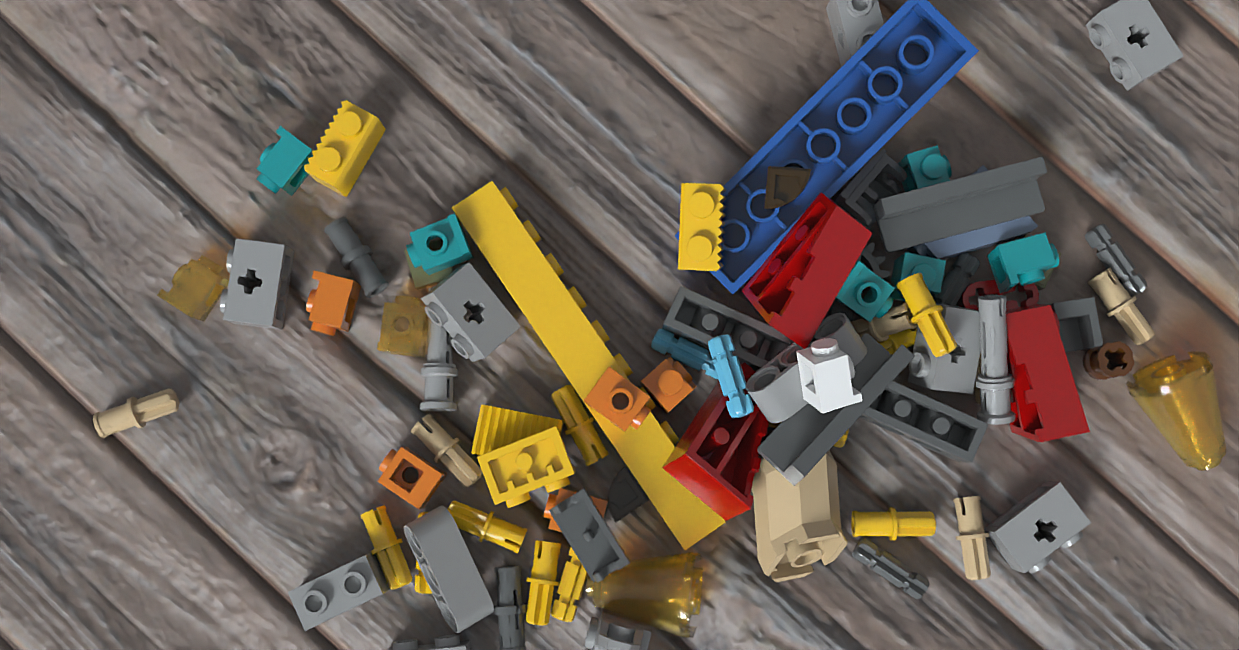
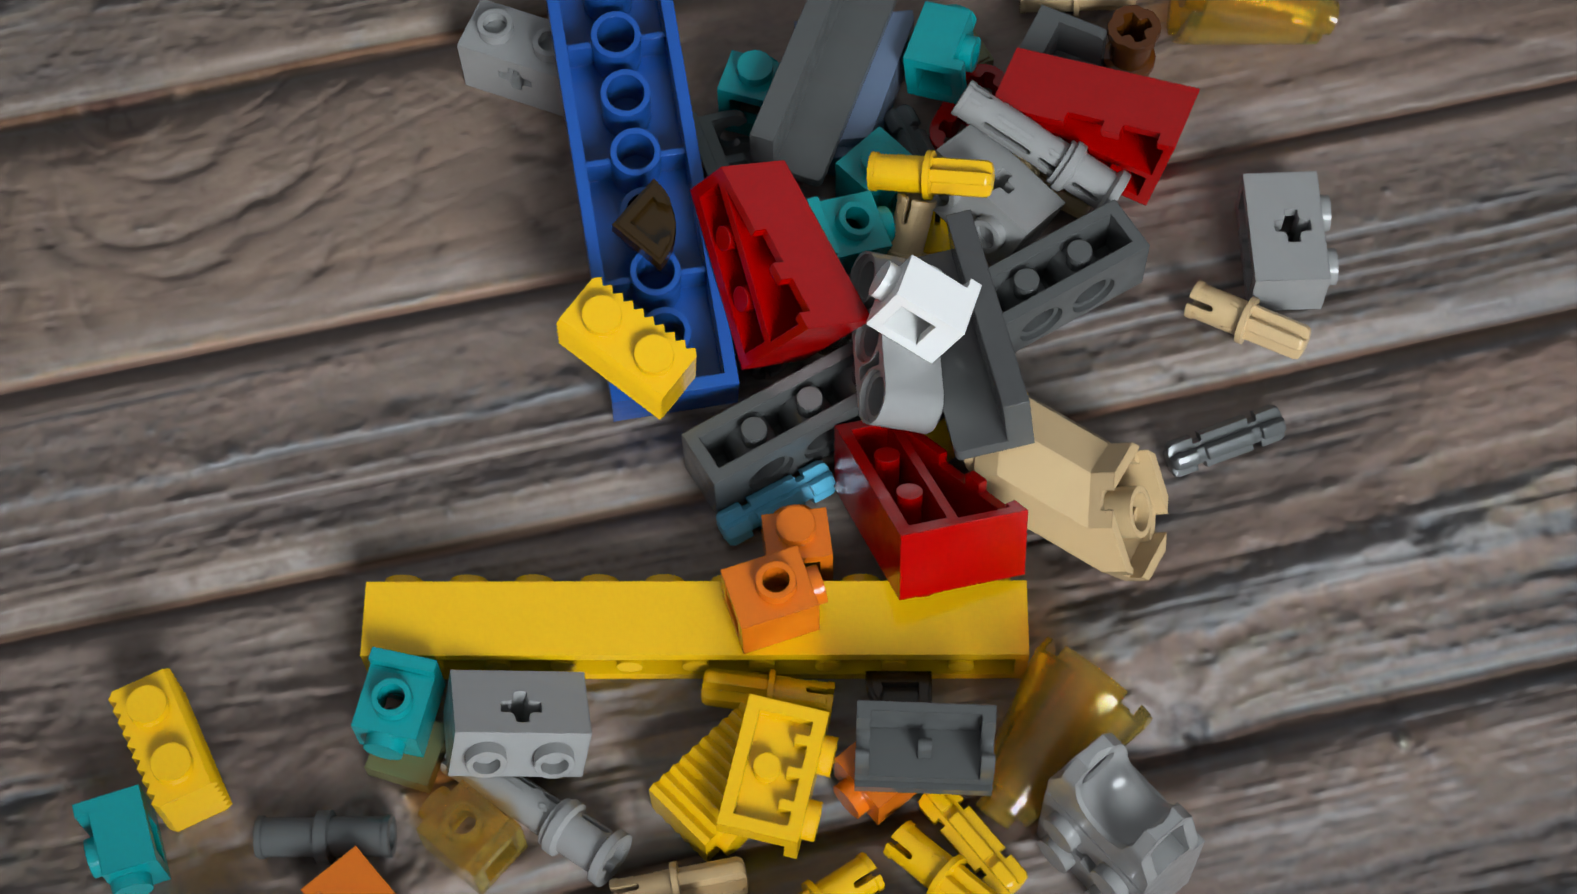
camera: 50 degrees left, 20 degrees down
medium azure axle [708,334,754,418] -> none
yellow axle [851,507,936,540] -> none

